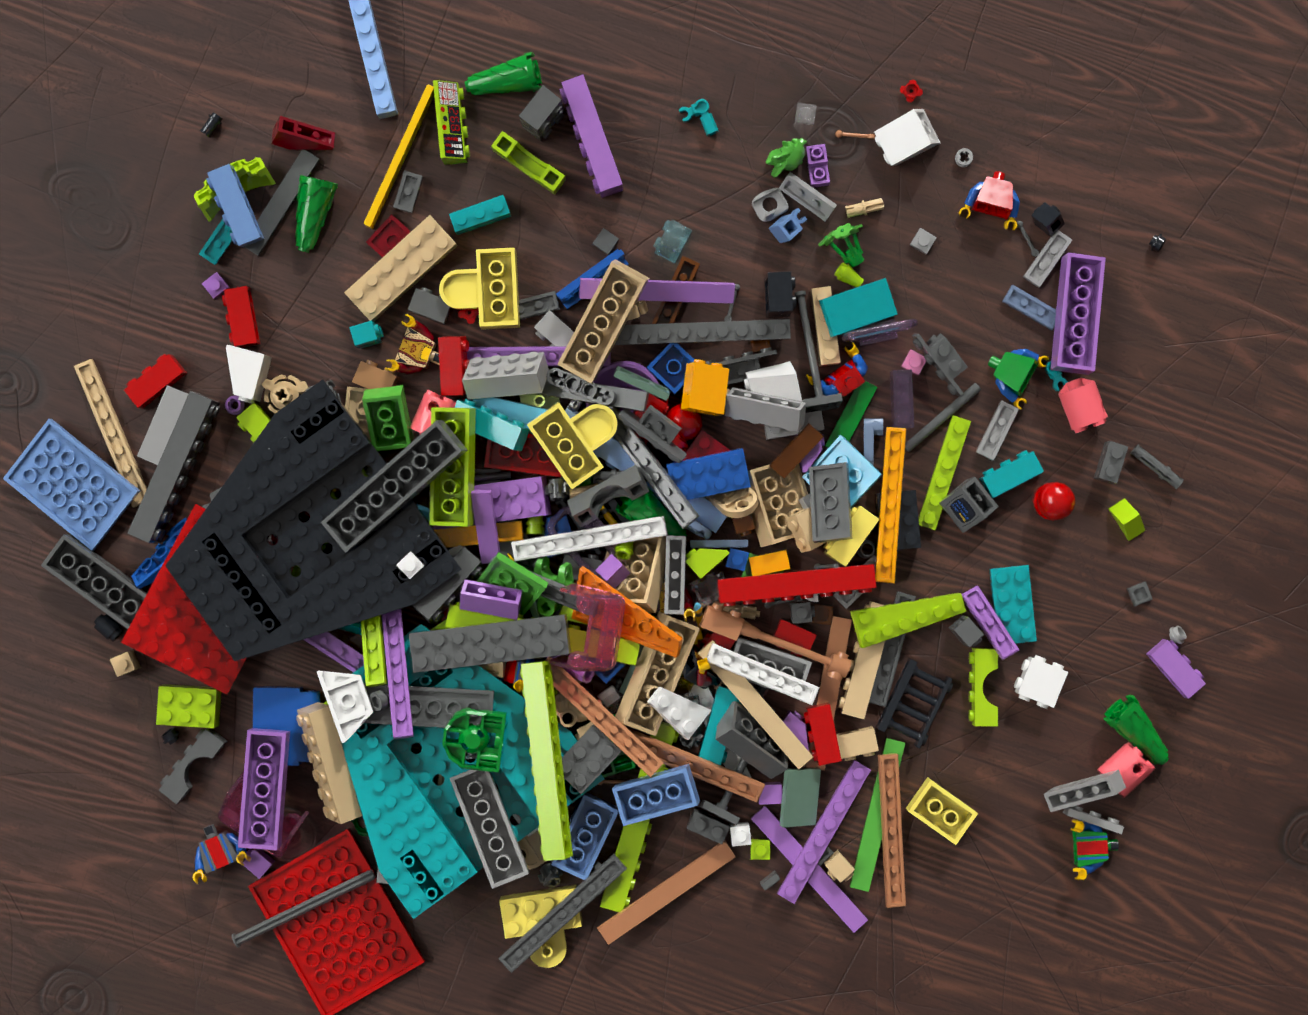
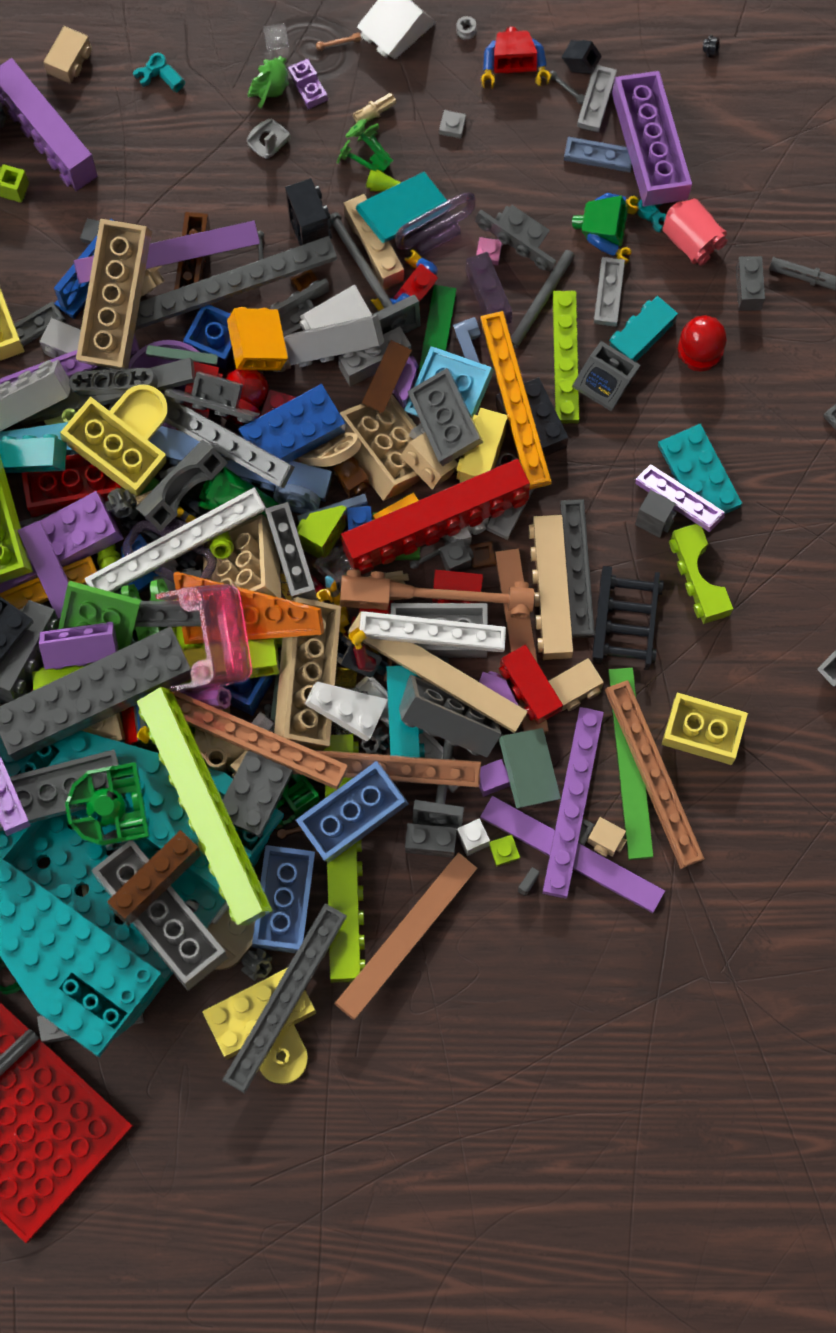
camera: 15 degrees left, 15 degrees down
medium lavender brick [595,554,630,589] -> none
clear light blue cylinder [653,219,693,264] -> none
medium blue brick [769,208,807,243] -> none
light grey plate [779,172,837,221] -> none
lime wing [850,593,966,648] -> none
white brick [1014,655,1068,709] -> none
lime slope [1108,498,1145,541] -> none
none -> tan brick [44,26,92,84]
none -> reddish brown brick [107,830,201,927]

